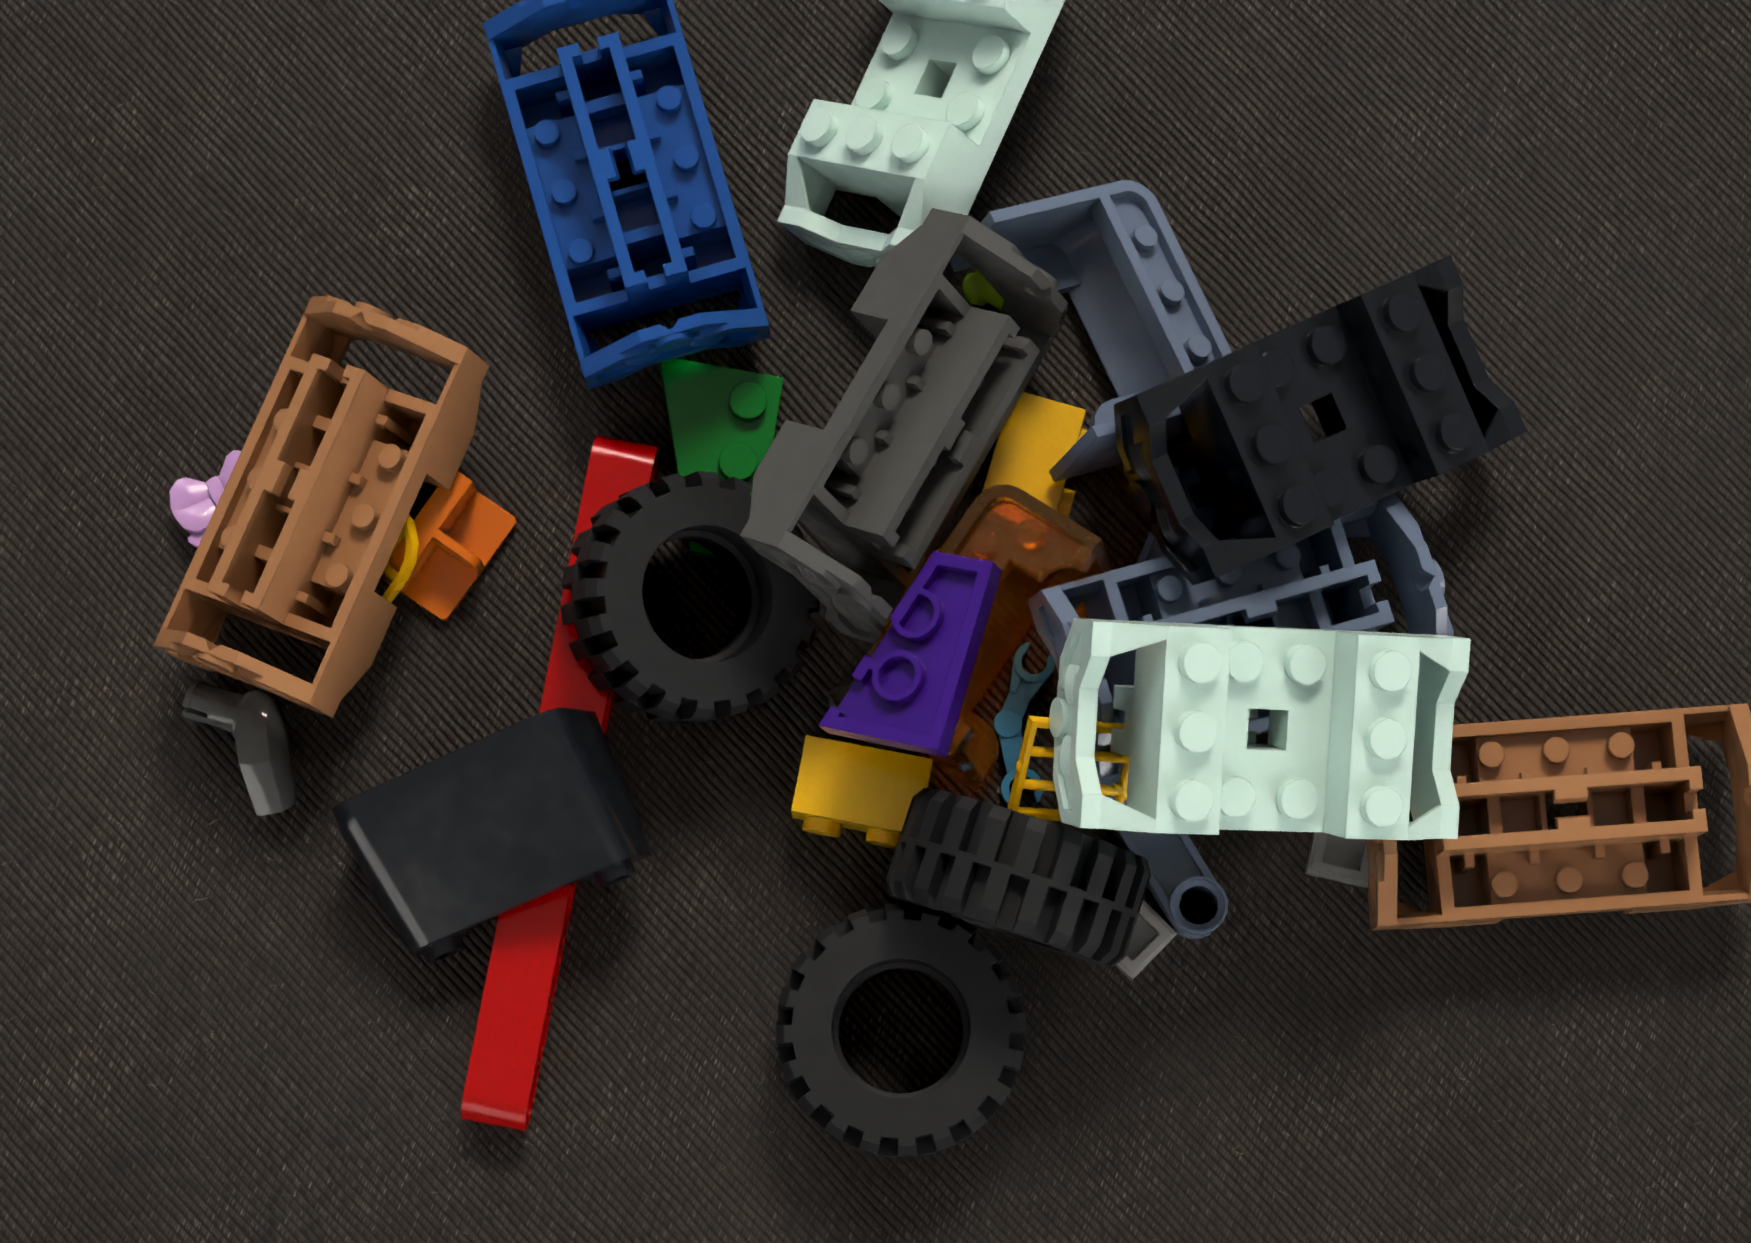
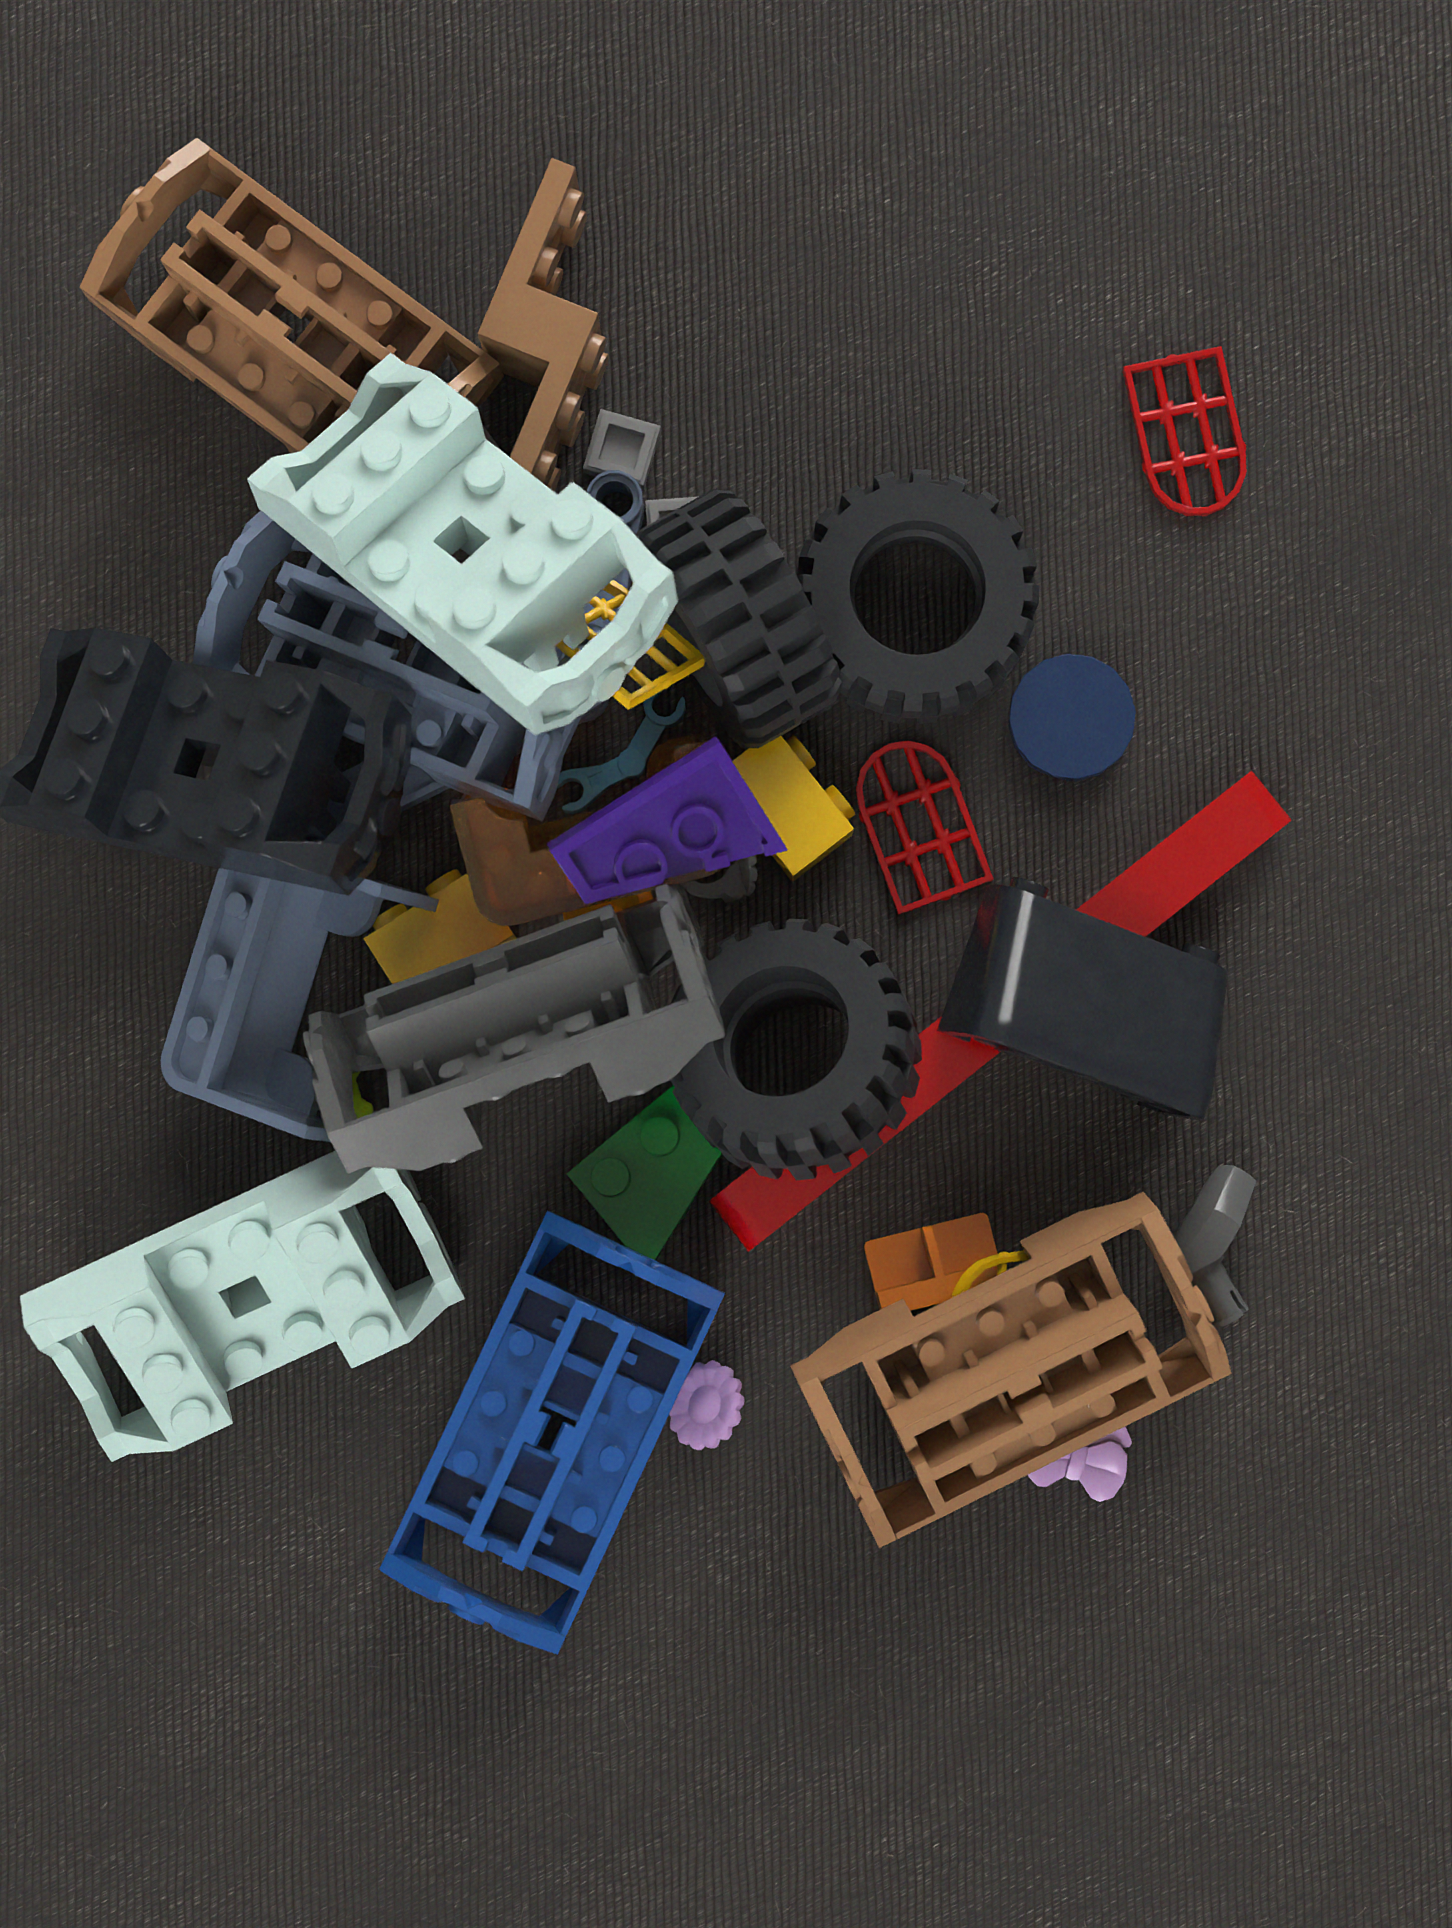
camera: 135 degrees left, 5 degrees up
none -> medium nougat bracket [478,158,609,492]
none -> light grey tile [583,409,661,490]
none -> lavender piece [669,1360,744,1450]
none -> red window [856,740,994,915]
none -> dark blue tile [1008,654,1136,782]

